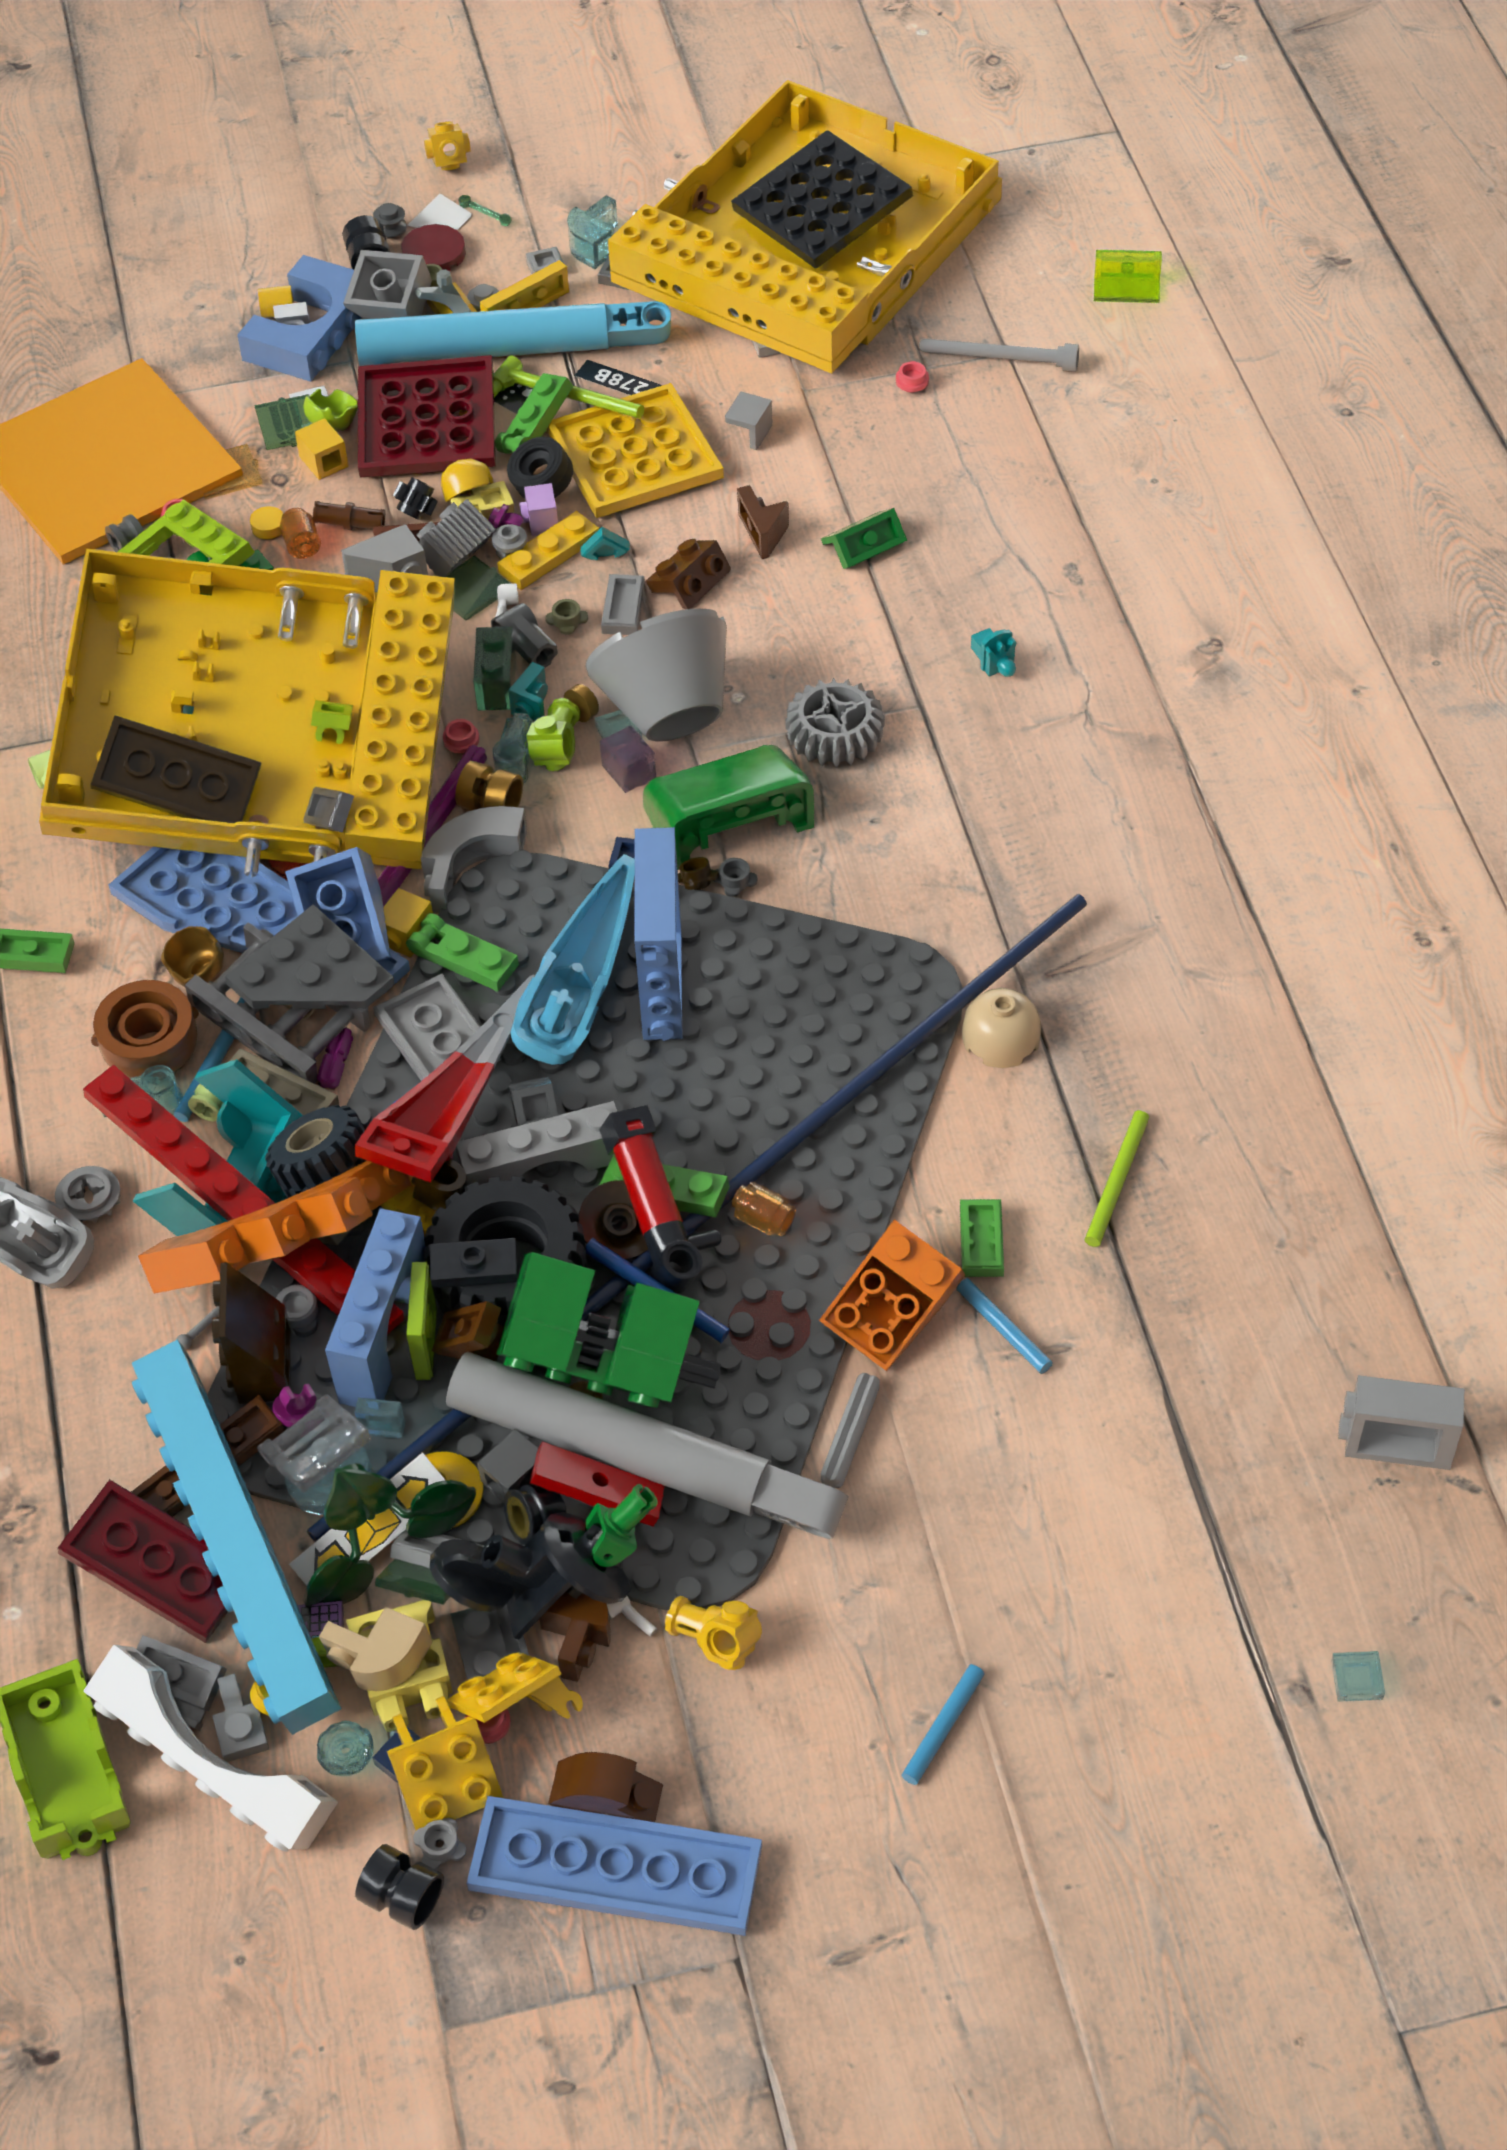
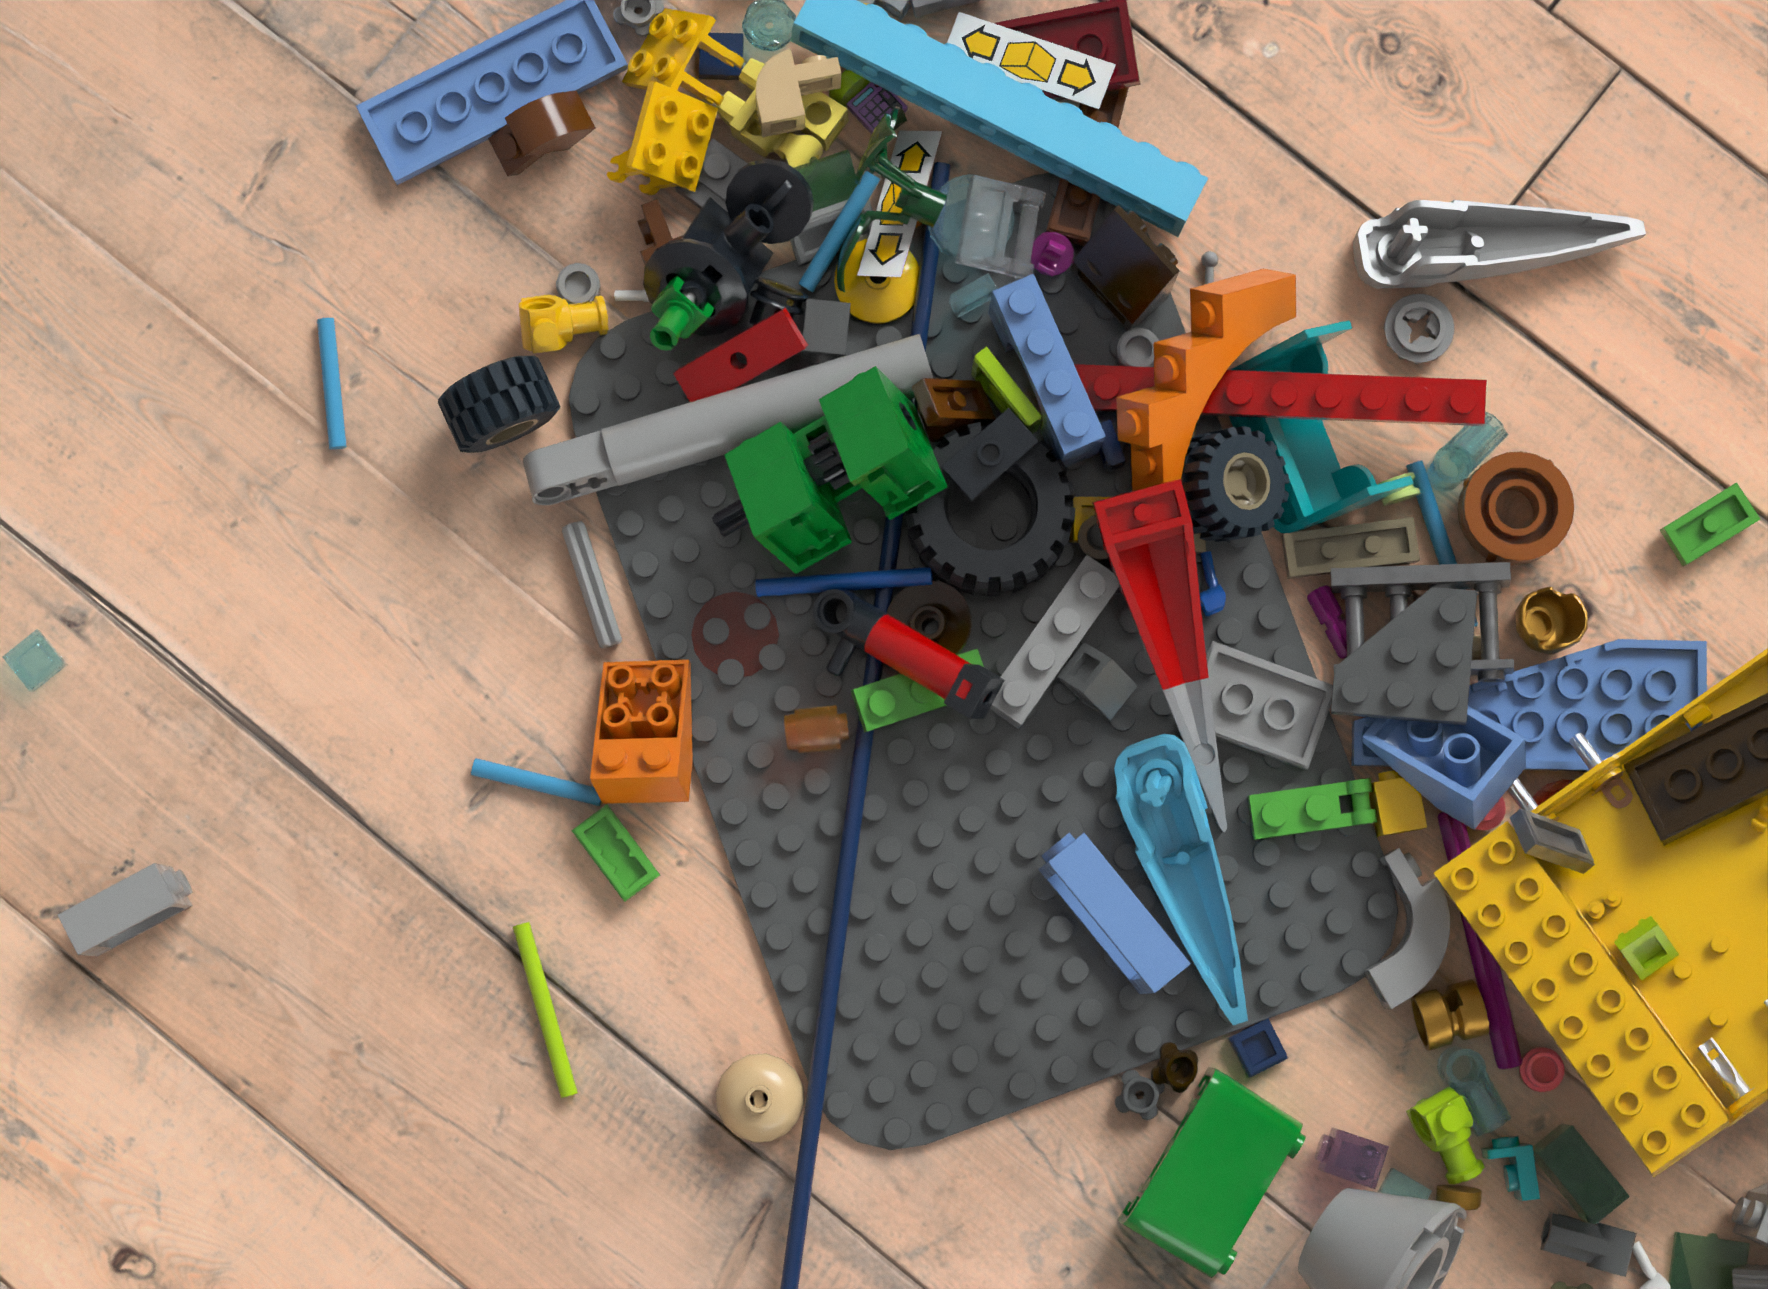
camera: 135 degrees right, 30 degrees up
none -> black wheel [438,356,561,453]
none -> light grey tile [556,263,601,304]
none -> dark azure bar [798,170,881,292]
none -> sticker [947,12,1116,109]

